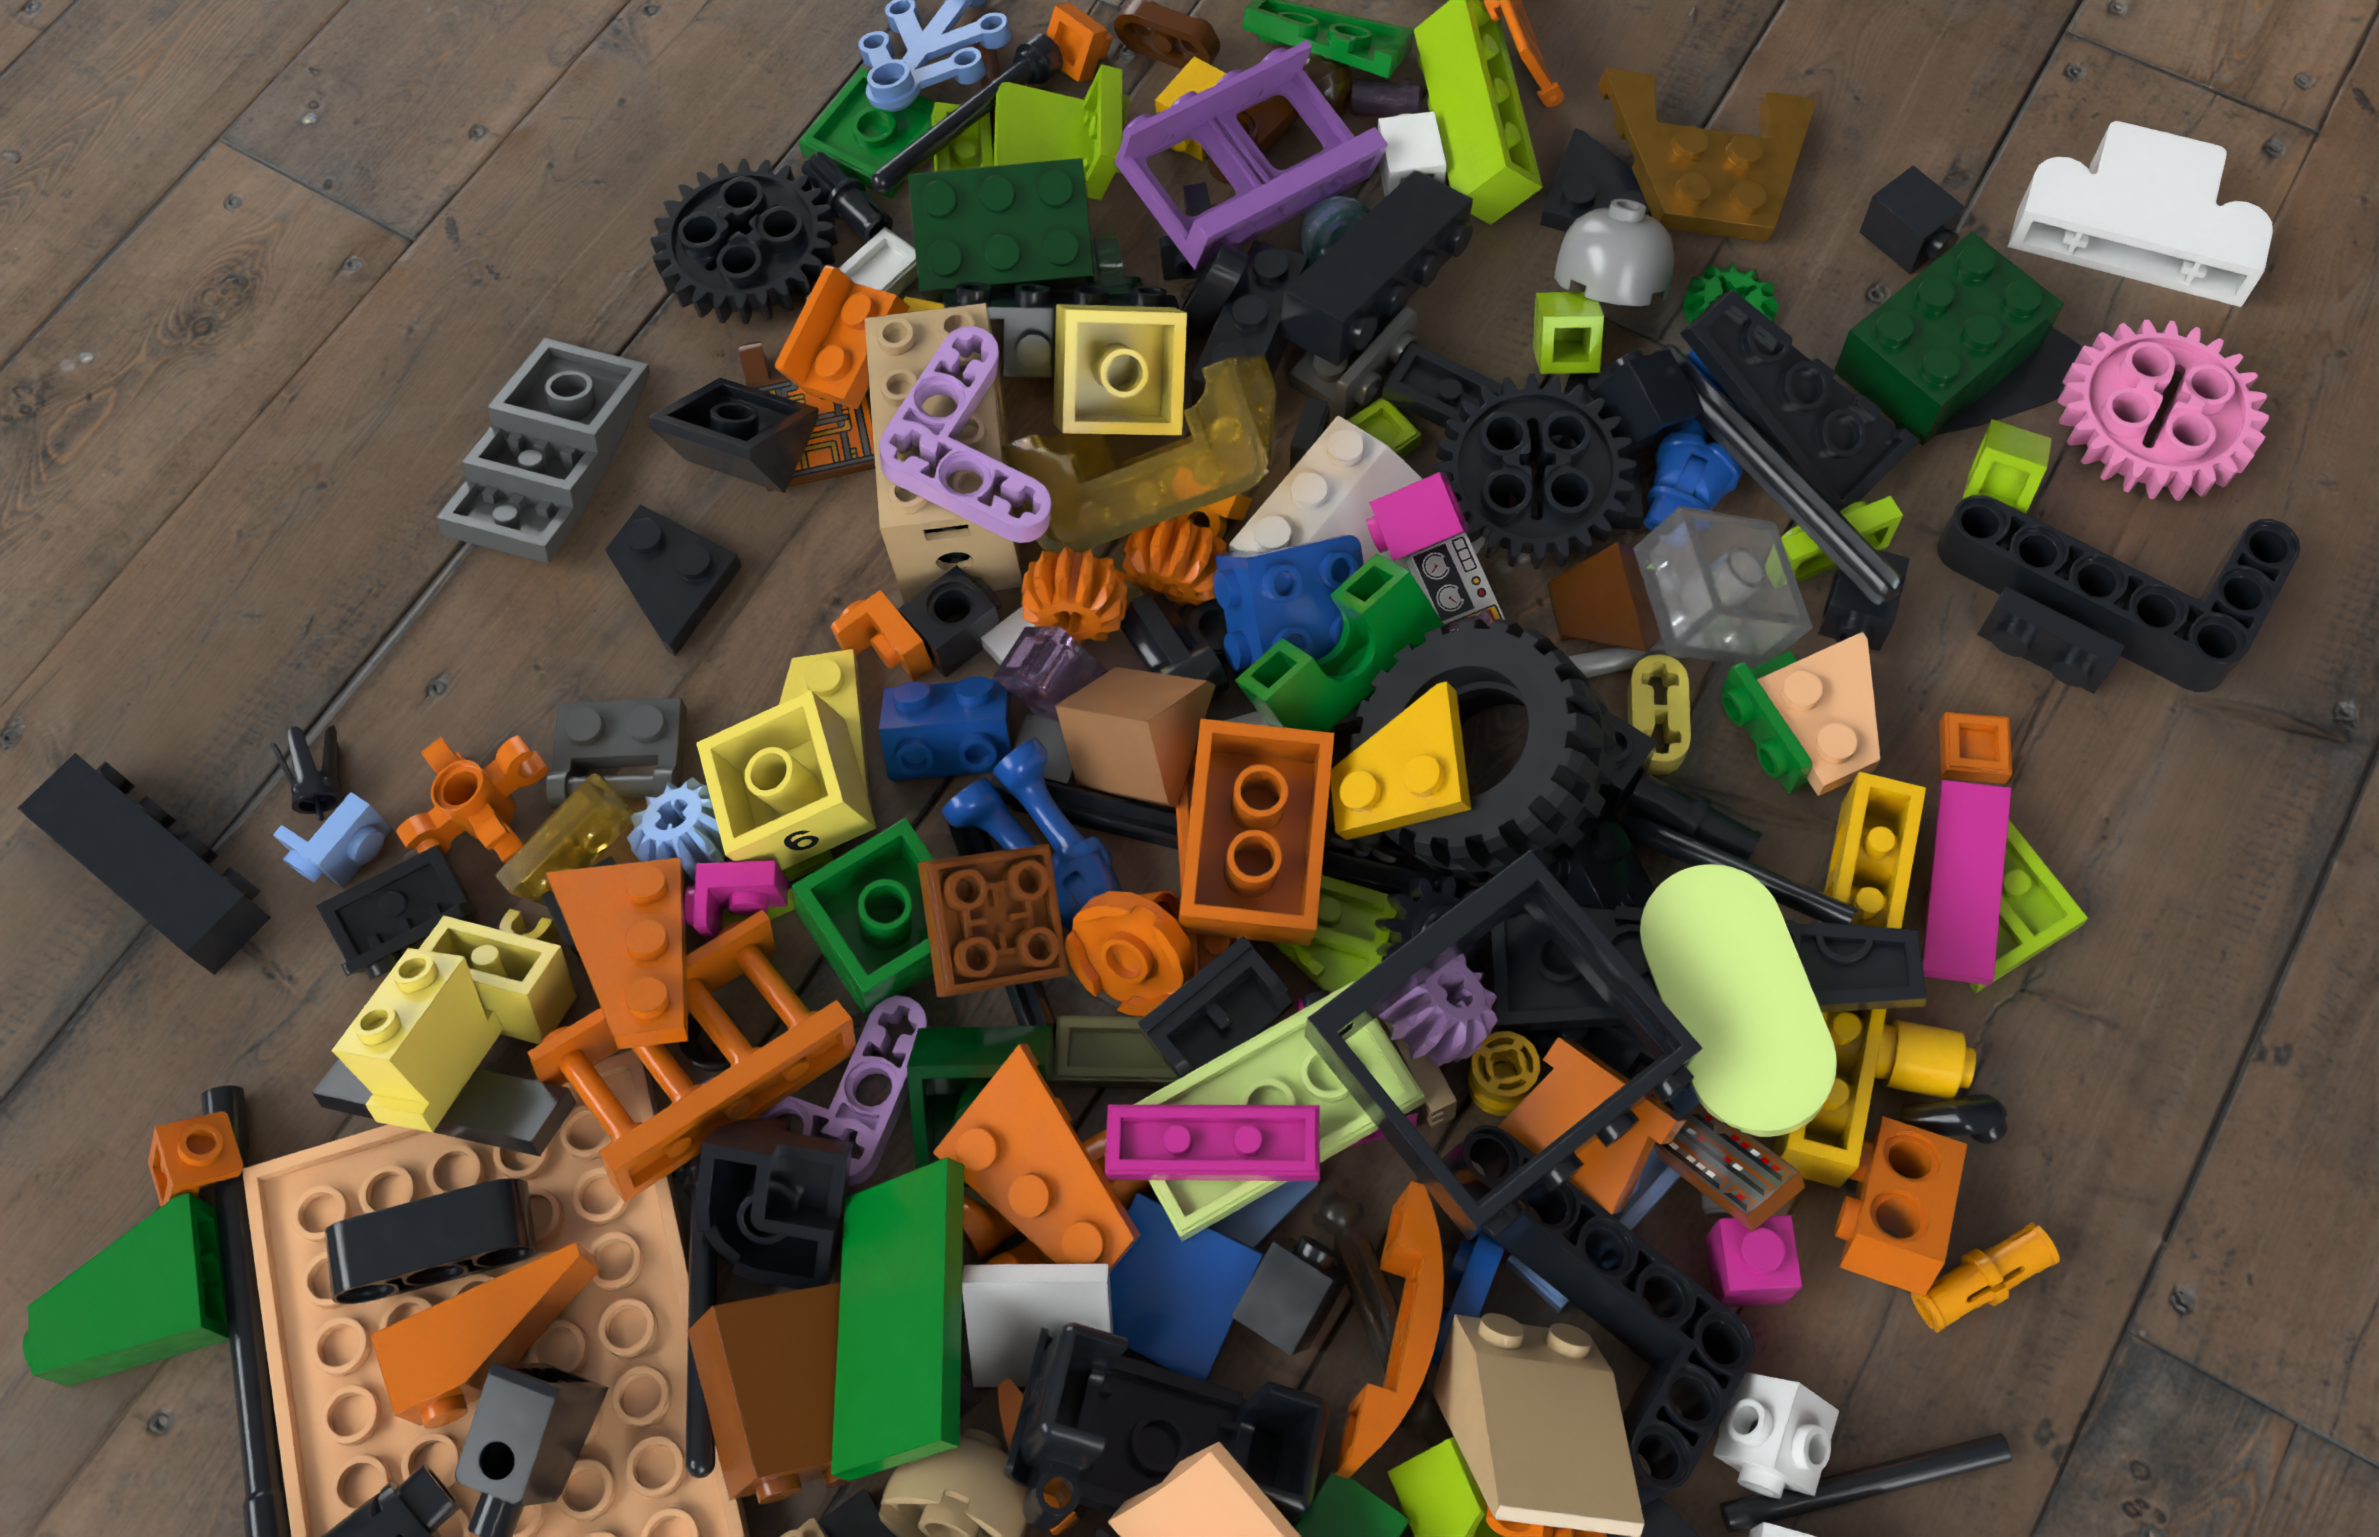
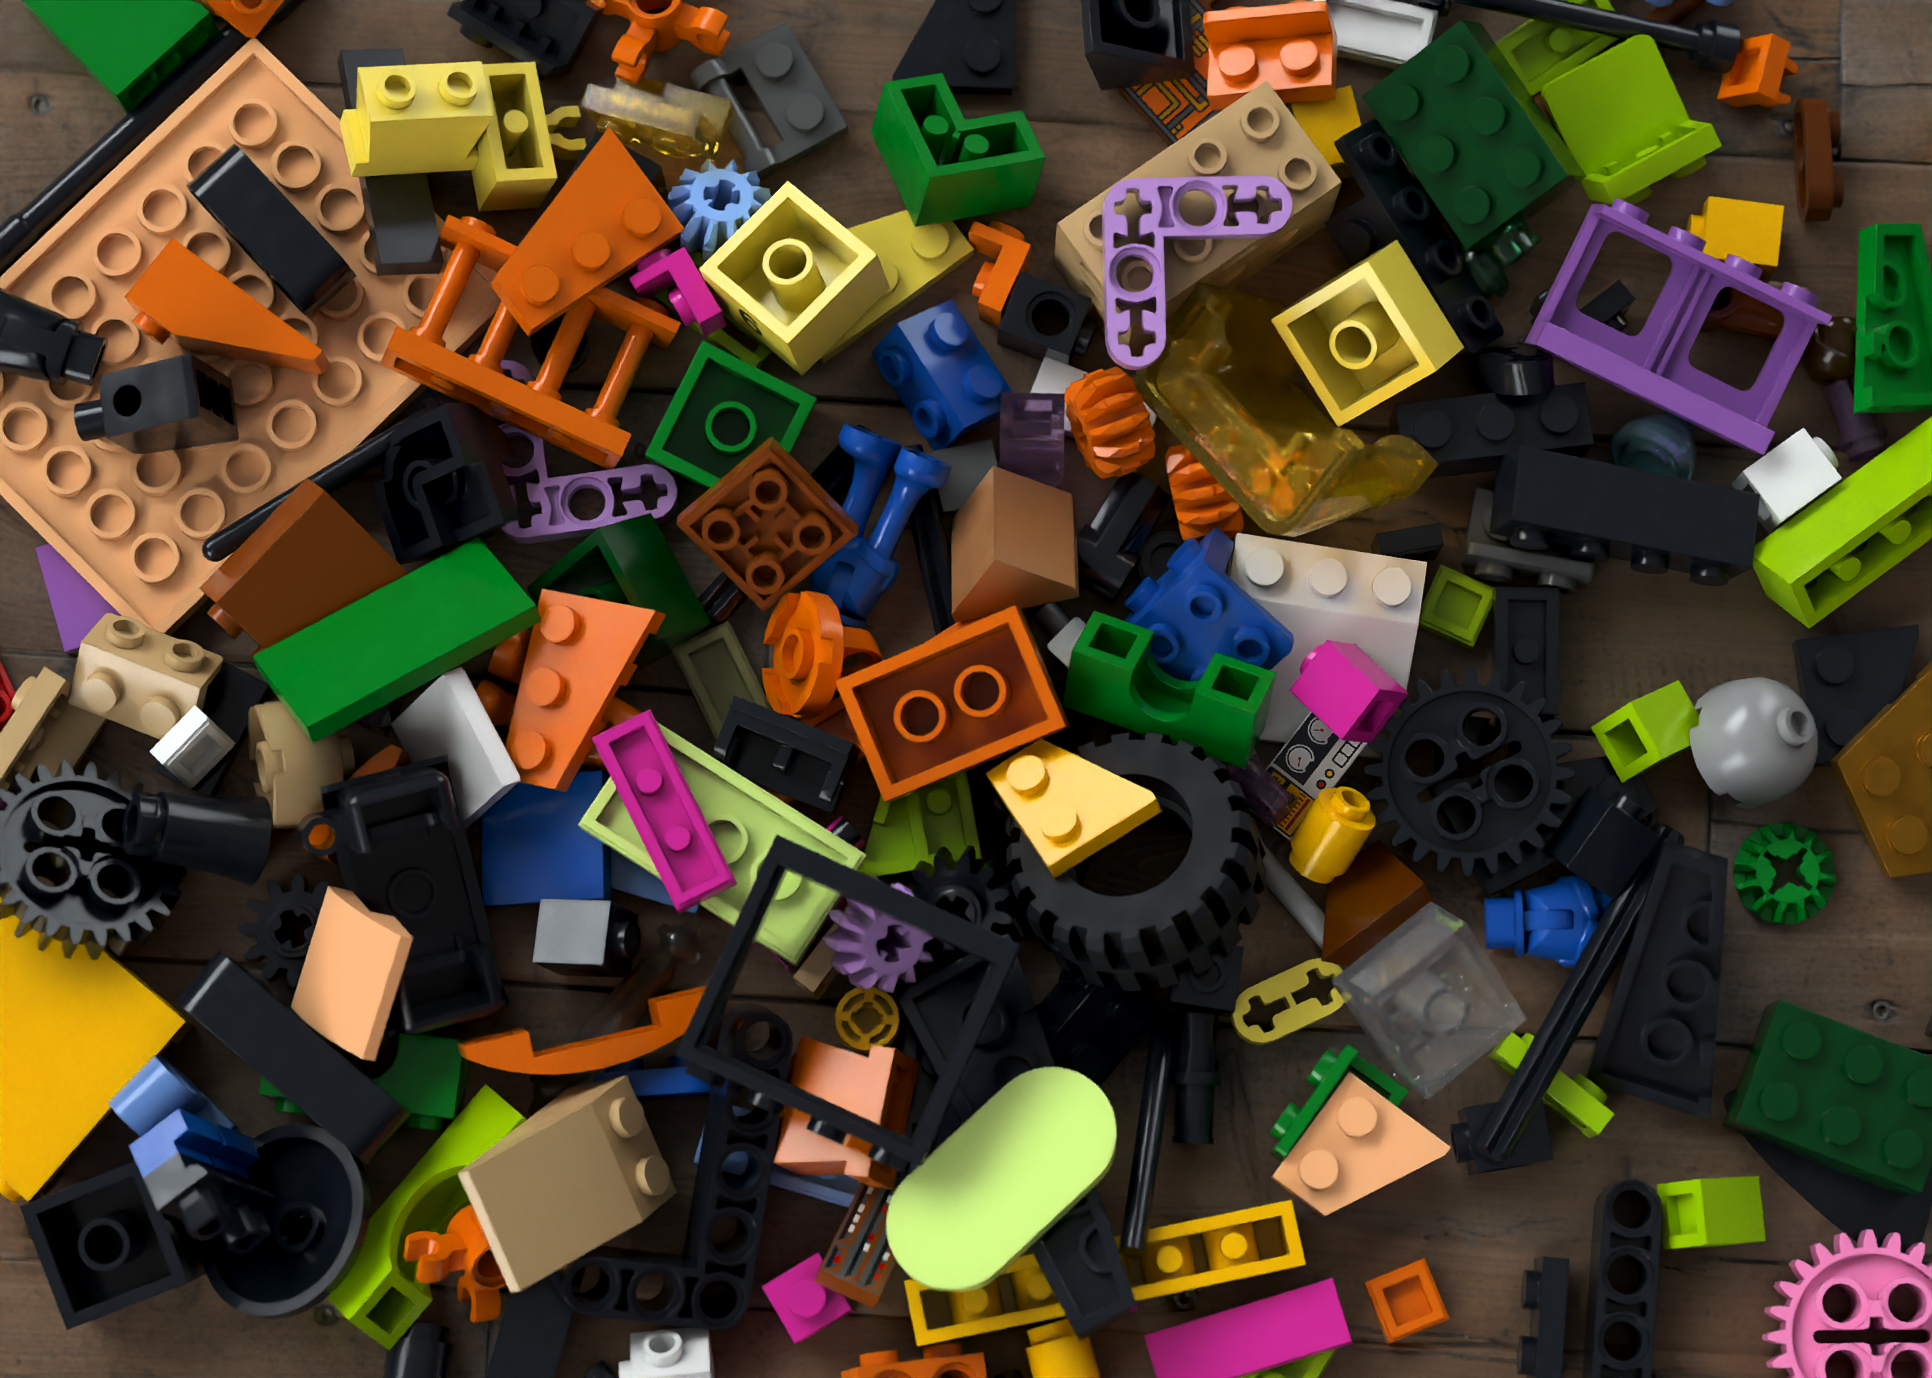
camera: 55 degrees right, 15 degrees up
none -> green brick [871,73,1046,227]
none -> yellow brick [1289,786,1376,884]

